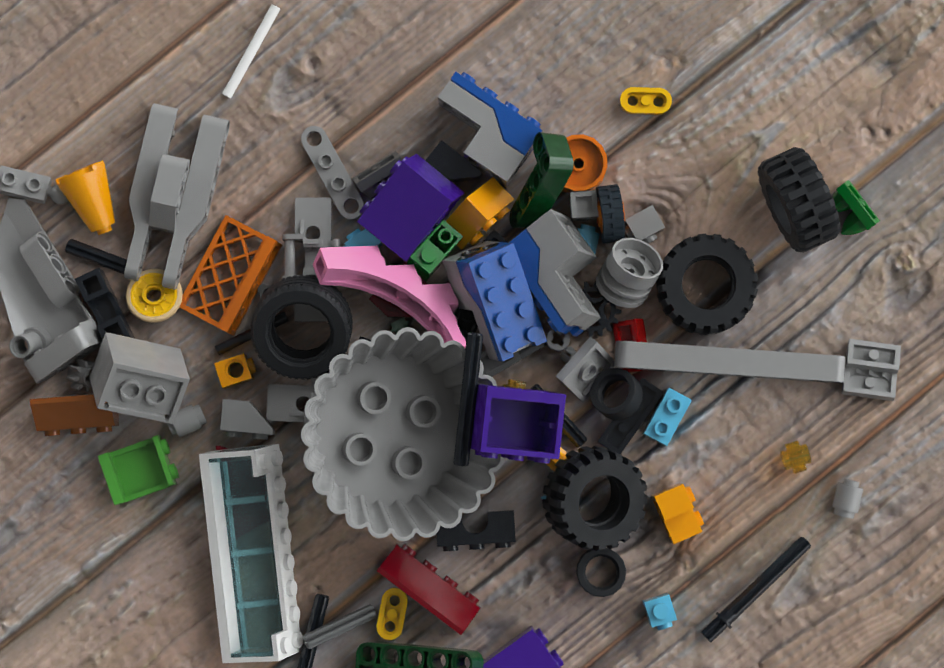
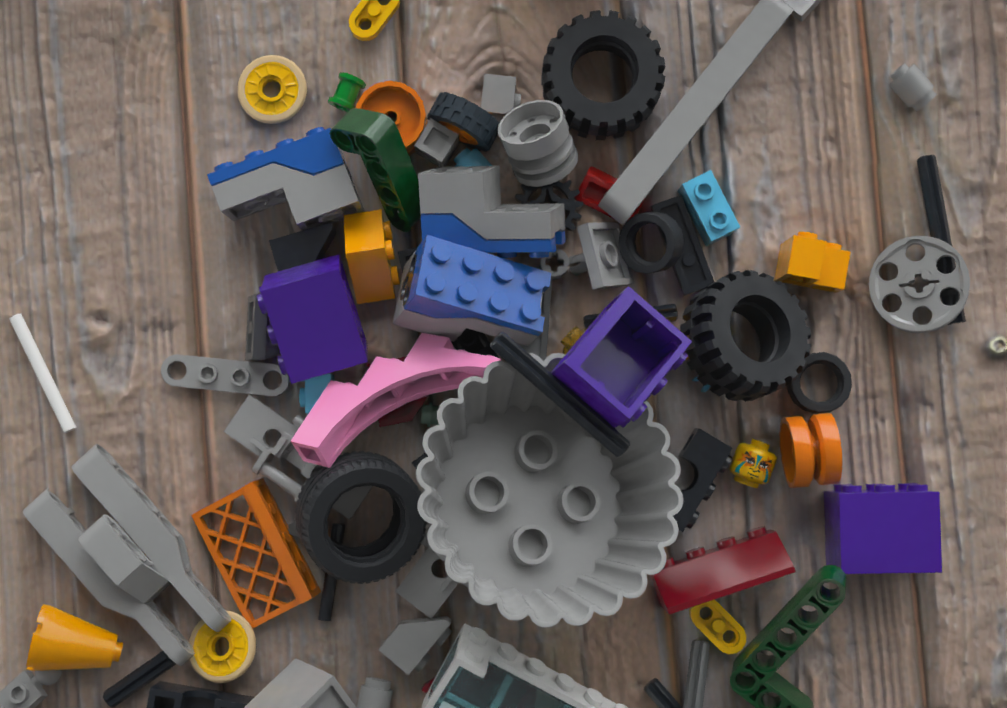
camera: 65 degrees left, 0 degrees up
light orange brick [214,353,257,389] -> none
green slope [407,220,463,281] -> none
medium azure brick [642,593,677,630] -> none
clear yellow gear [780,441,811,473] -> none
none -> wheel [238,55,307,124]
none -> green bush [328,72,366,112]
none -> yellow head [730,438,777,489]
none -> orange wheel [779,413,843,488]
none -> light grey wedge [869,236,970,333]

